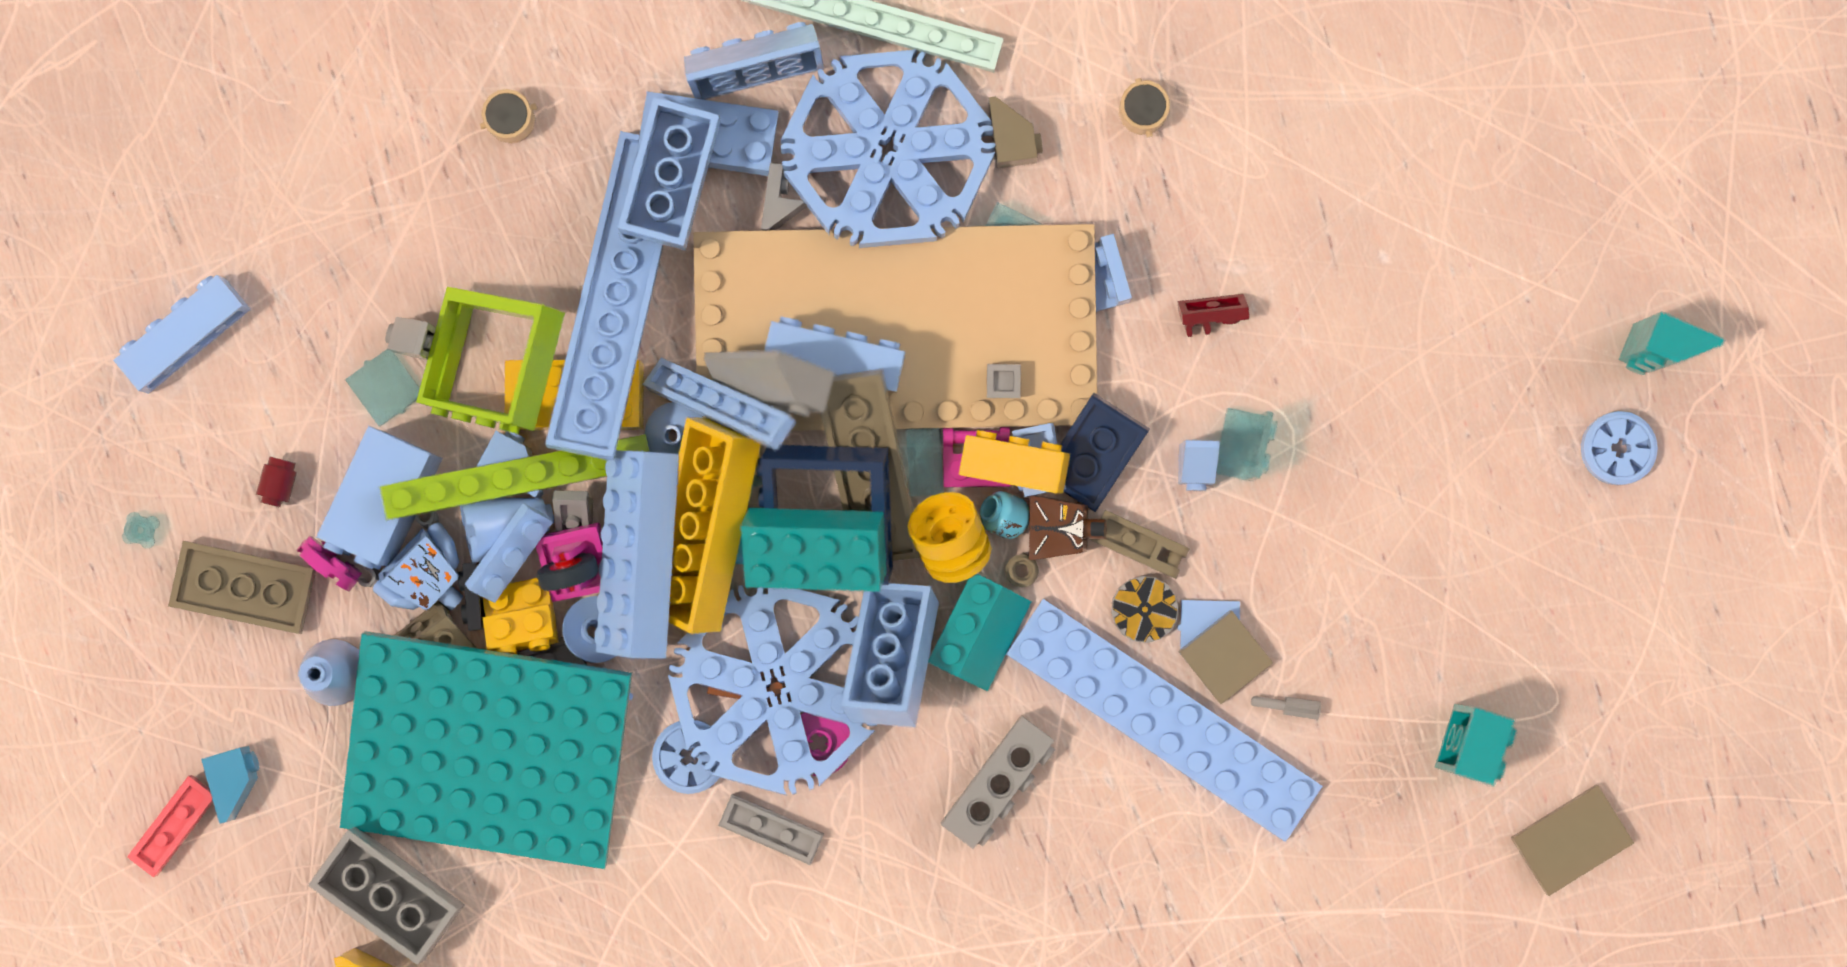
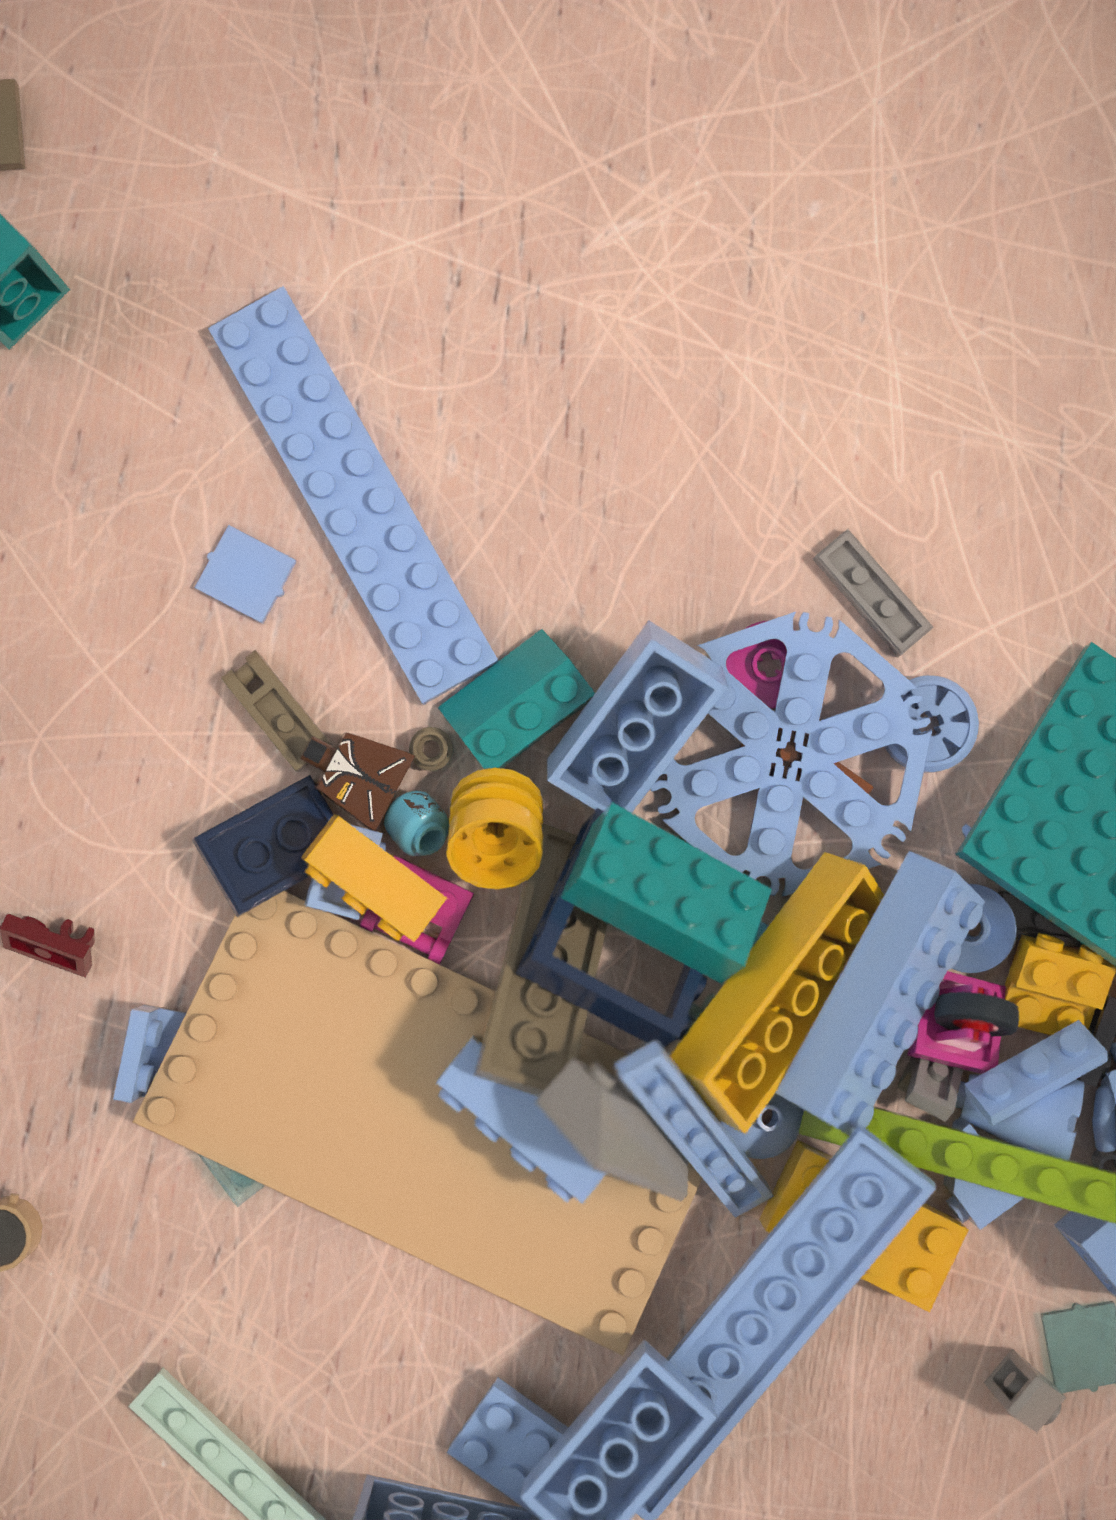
camera: 160 degrees left, 0 degrees up
lime window [416,287,565,434] -> none
light grey slope [761,163,807,231] -> none
light blue plate [781,50,995,248] -> none
clear light blue plate [906,428,944,497] -> none
light grey brick [941,715,1055,849] -> none
light grey plate [987,364,1021,398] -> none
dark tan slope [988,96,1043,168] -> none
tile [1111,576,1178,643] -> none
light blue slope [1178,440,1219,491] -> none
dark tan tile [1178,610,1273,704] -> none
clear light blue bracket [1216,408,1278,482] -> none
light grey axle [1251,696,1321,721] -> none

